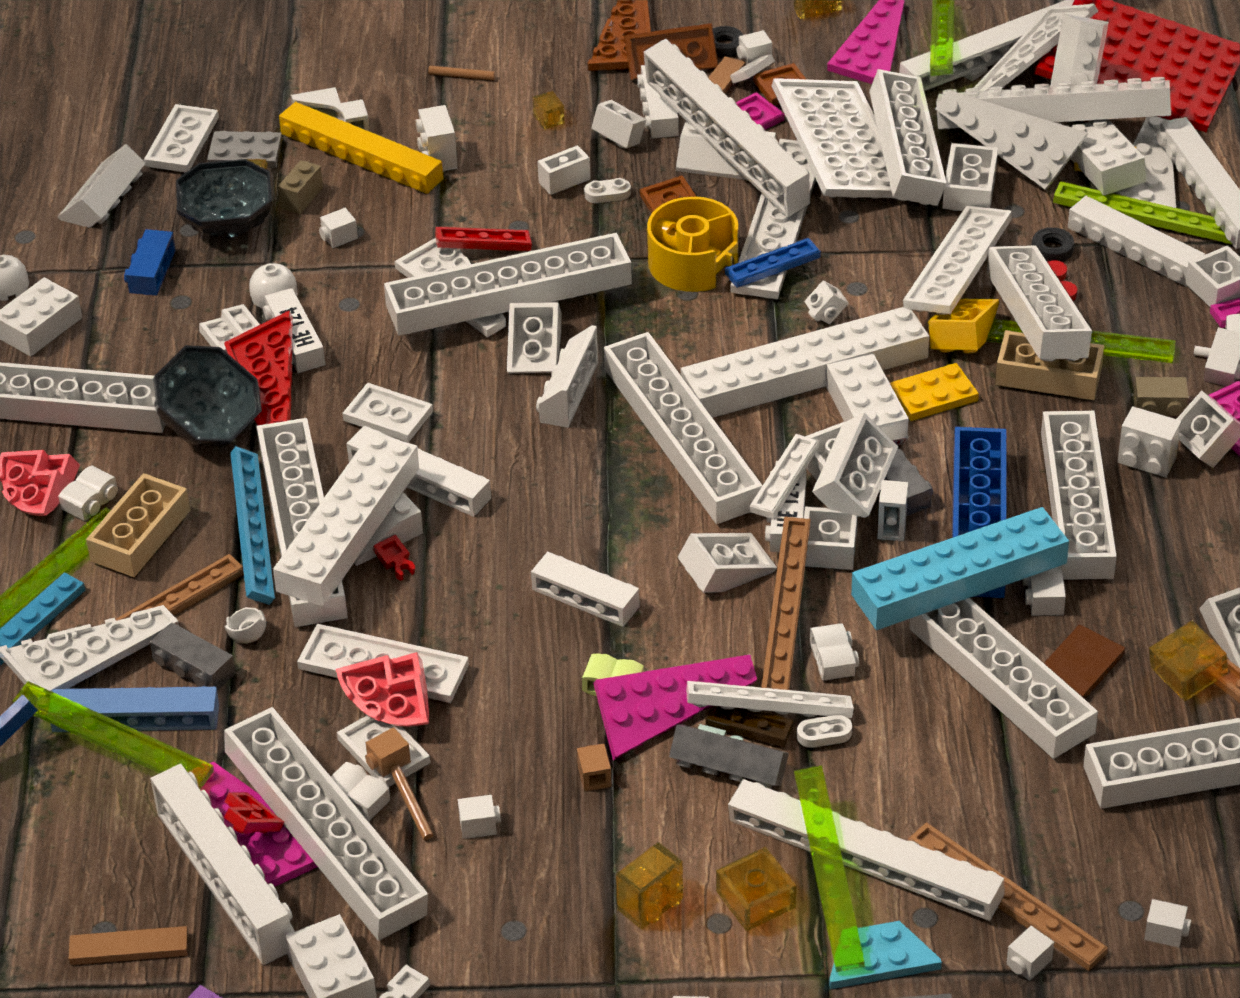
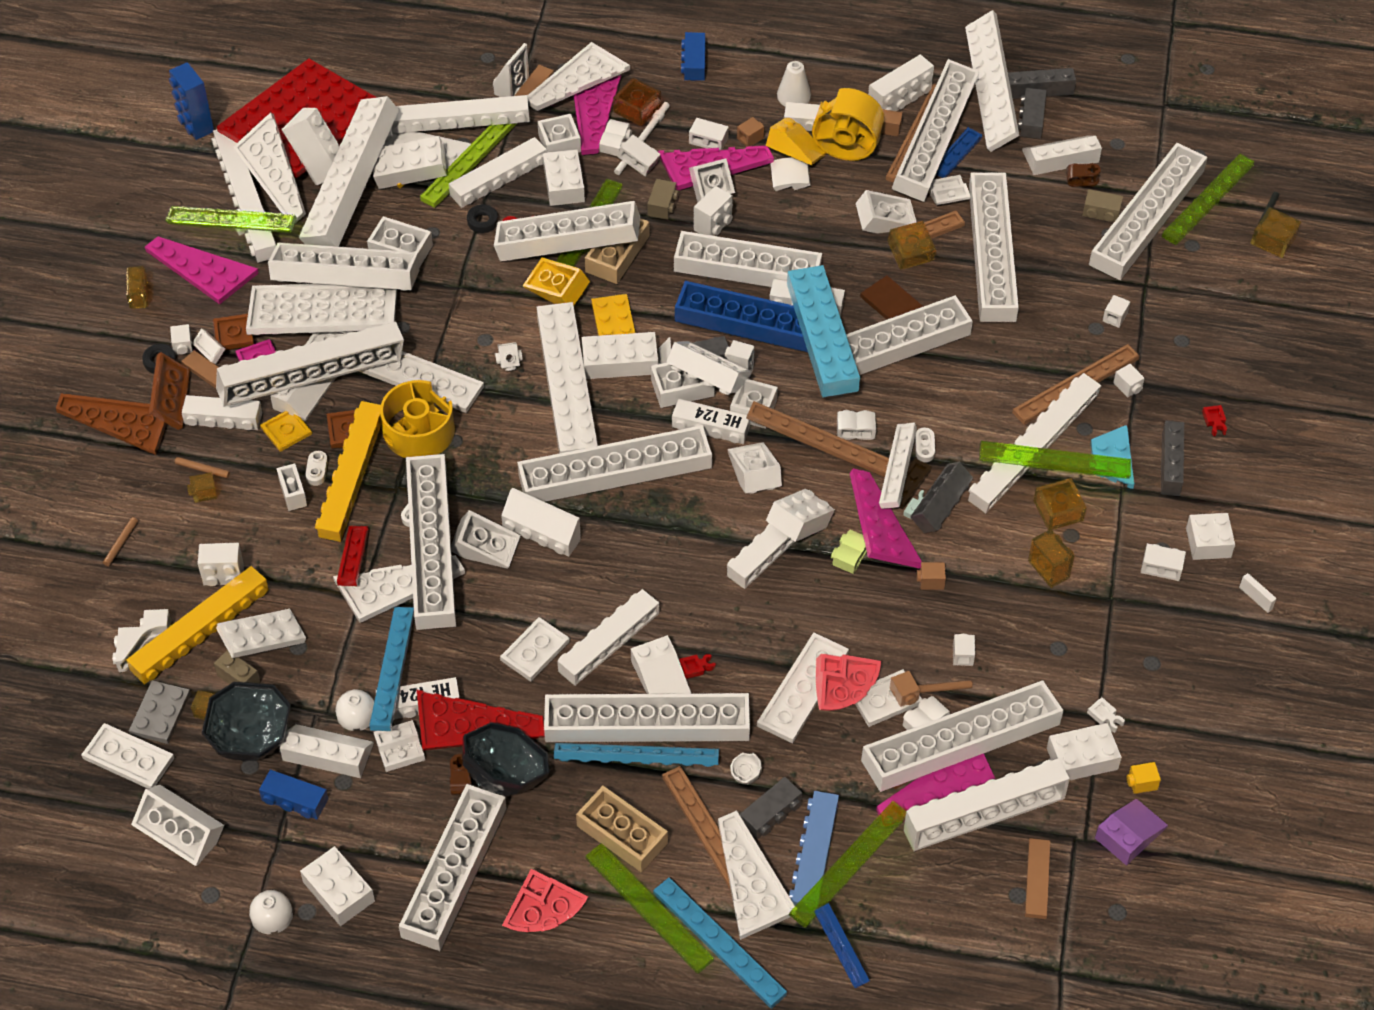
camera: 80 degrees left, 10 degrees up
white brick [58,466,118,521] -> none
red plate [224,792,284,834] -> none
white brick [273,432,419,606] -> none
white brick [319,208,358,248] -> none
white brick [591,100,647,148] -> none
blue tile [725,238,821,288] -> none
white tile [750,434,820,519] -> none
white plate [903,206,1012,315] -> none
white wing [935,90,1088,190] -> none
none -> medium nougat bar [175,457,230,479]
none -> white plate [216,609,306,658]
none -> yellow tile [260,411,312,452]
none -> white slope [280,724,374,778]
none -> yellow brick [315,401,382,542]
none -> dark azure plate [370,607,414,731]
none -> white brick [543,149,585,206]
none -> white brick [766,489,835,542]

